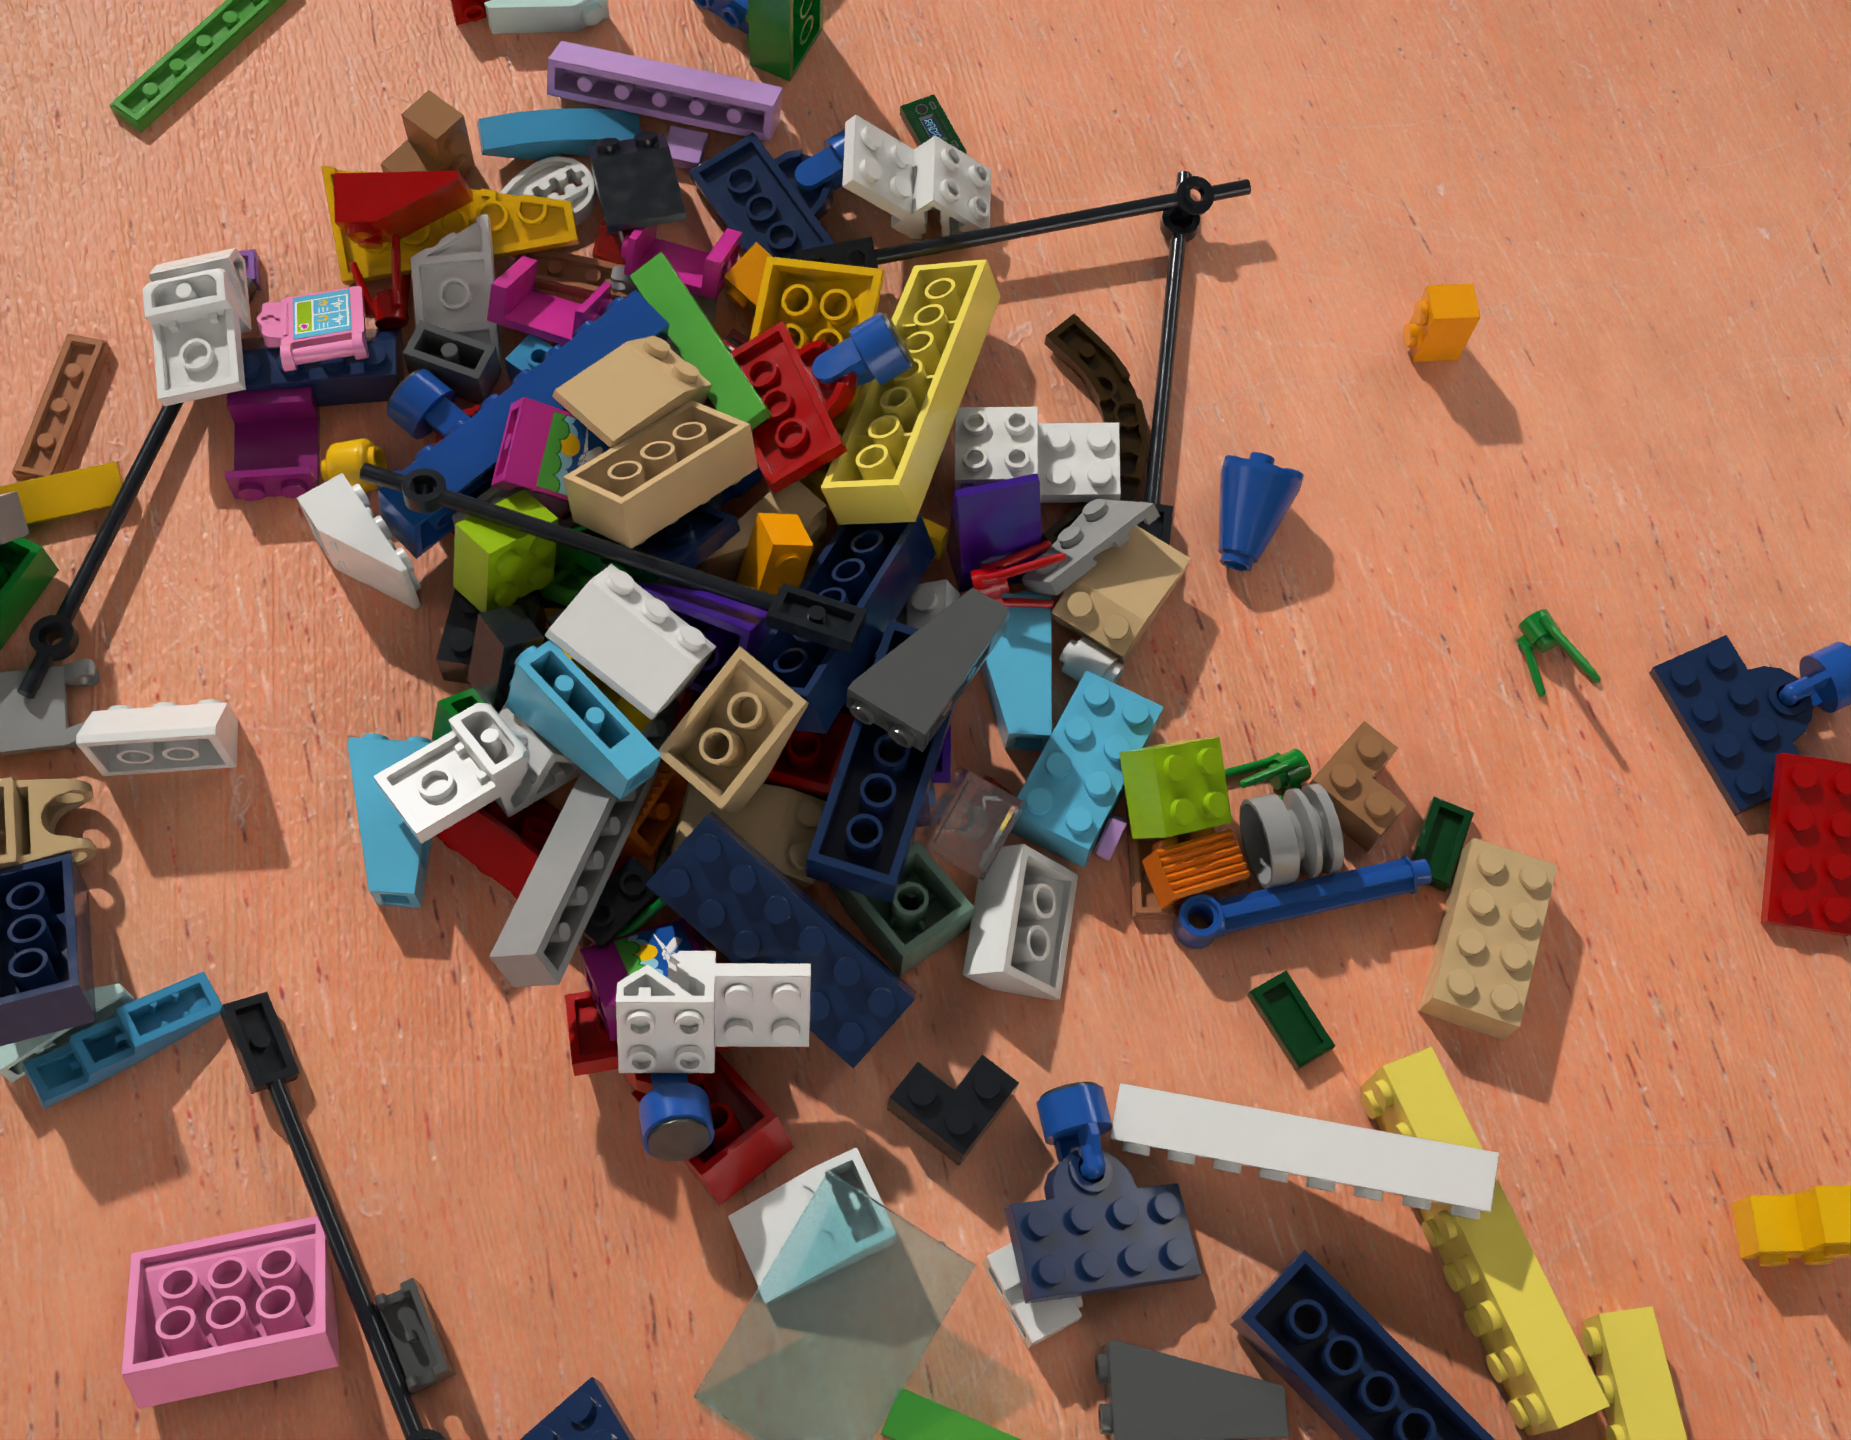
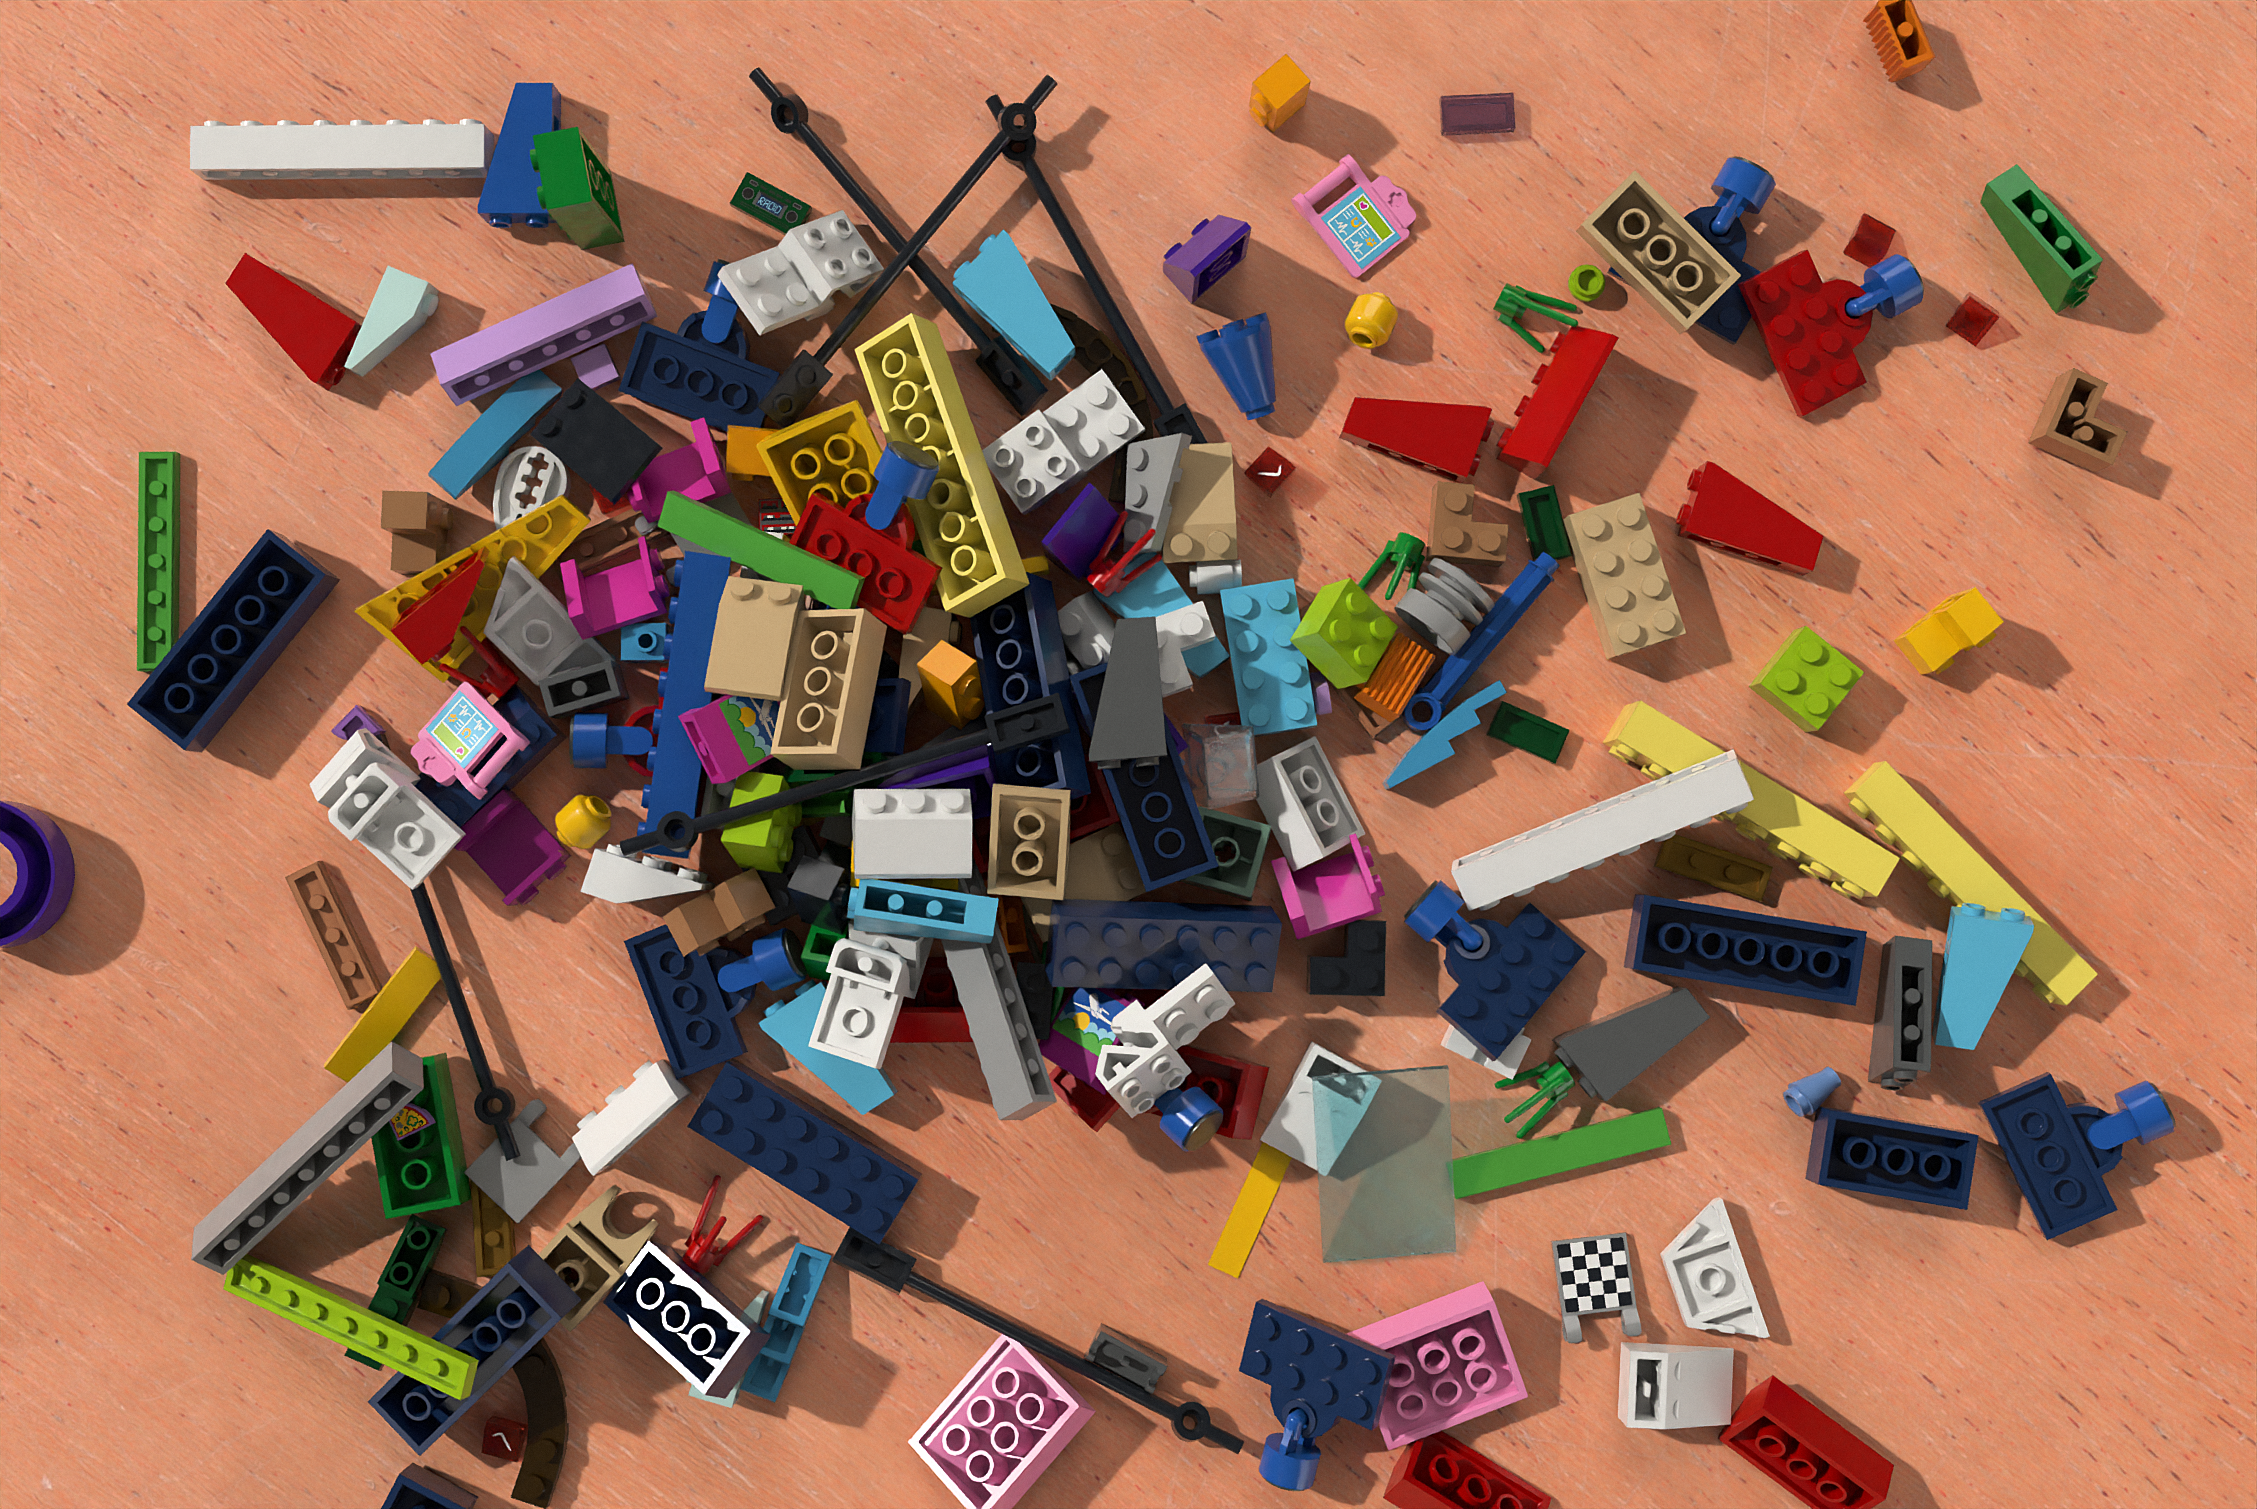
camera: 30 degrees left, 20 degrees up
none -> dark blue brick [127,529,340,753]
none -> dark blue plate [624,924,808,1080]
none -> medium nougat brick [663,868,775,957]
none -> red plant [682,1175,763,1274]
none -> dark blue brick [687,1059,922,1244]
none -> black bar [749,67,1049,417]
none -> medium azure slope [952,229,1076,381]
none -> white brick [1156,601,1215,698]
none -> slope [1163,215,1251,304]
none -> yellow sticker [1208,1142,1292,1279]
none -> clear red slope [1244,446,1296,498]
none -> dark pink panel [1271,833,1385,940]
none -> piece [1291,154,1416,278]
none -> red slope [1339,397,1494,483]
none -> yellow head [1345,292,1398,349]
none -> dark azure slope [1383,680,1507,789]
none -> tile [1439,93,1515,136]
none -> green plant [1495,1061,1575,1139]
none -> red slope [1496,326,1619,480]
none -> lime plate [1568,265,1605,302]
none -> tan brick [1576,170,1741,334]
none -> pearl gold tile [1654,834,1773,902]
none -> red slope [1676,461,1824,576]
none -> lime brick [1749,626,1864,732]

